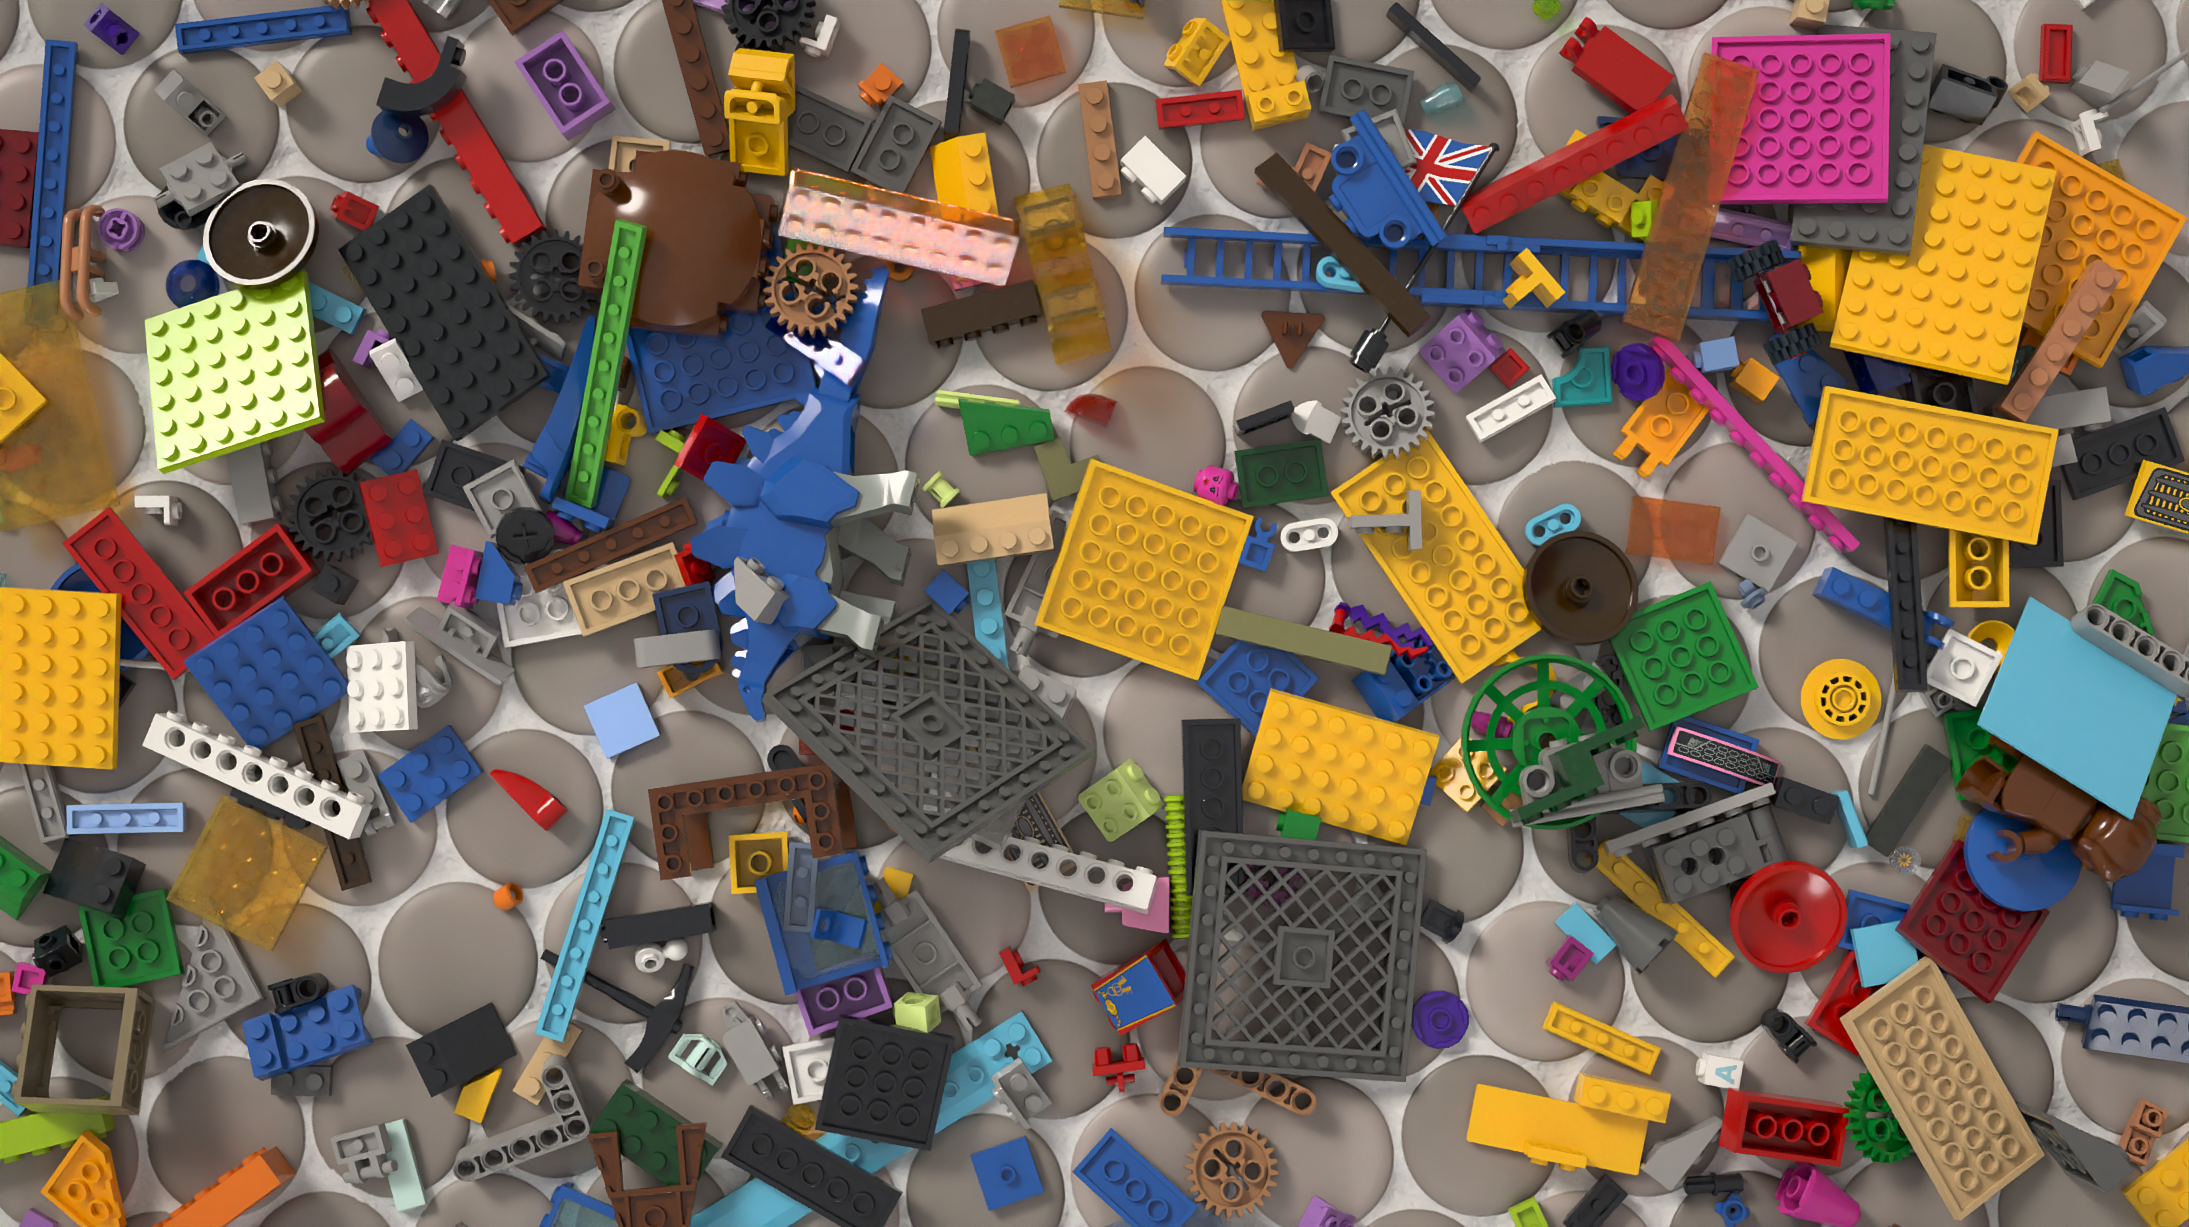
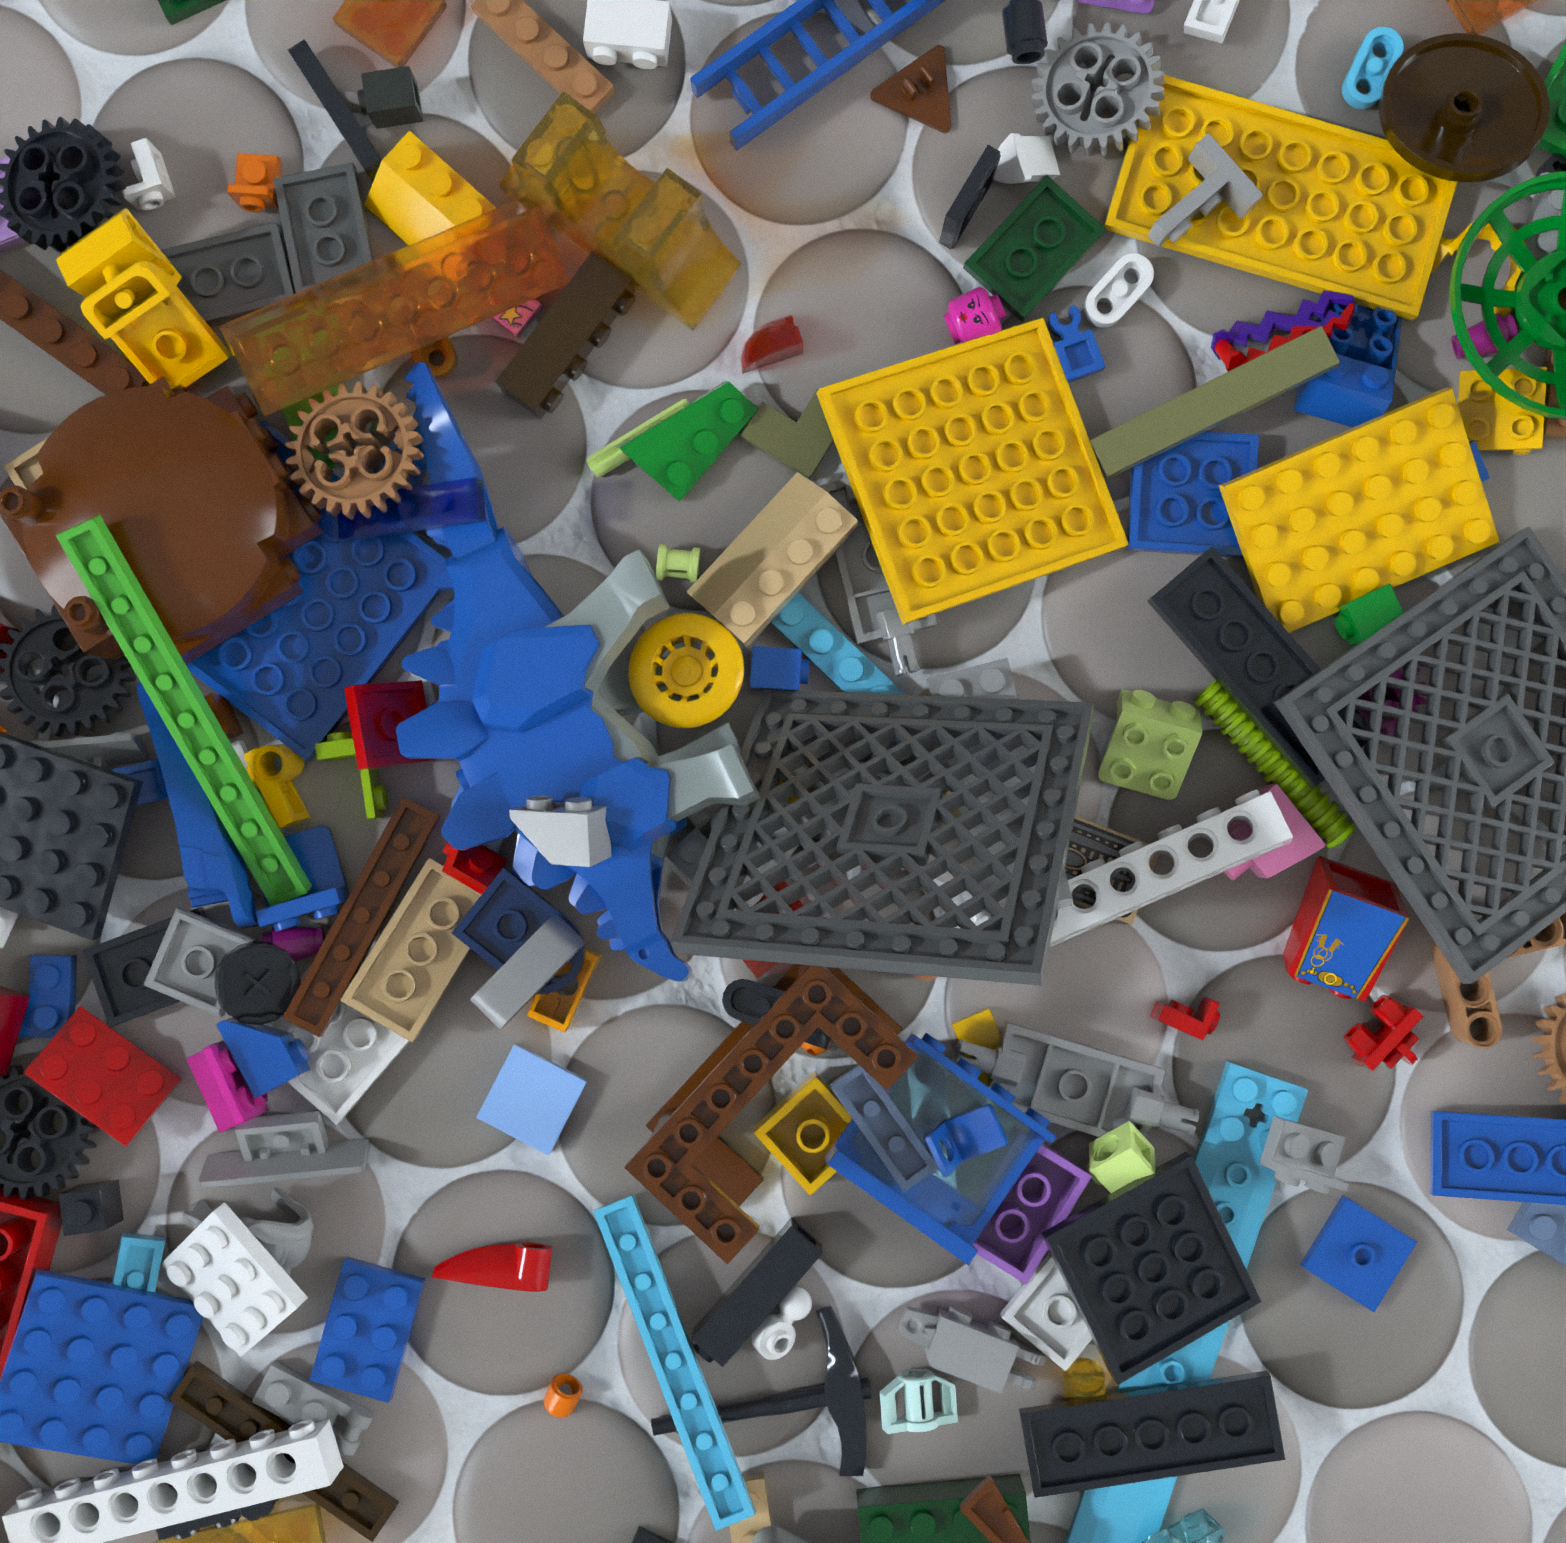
camera: 30 degrees left, 0 degrees up
none -> yellow wheel [628,613,744,728]

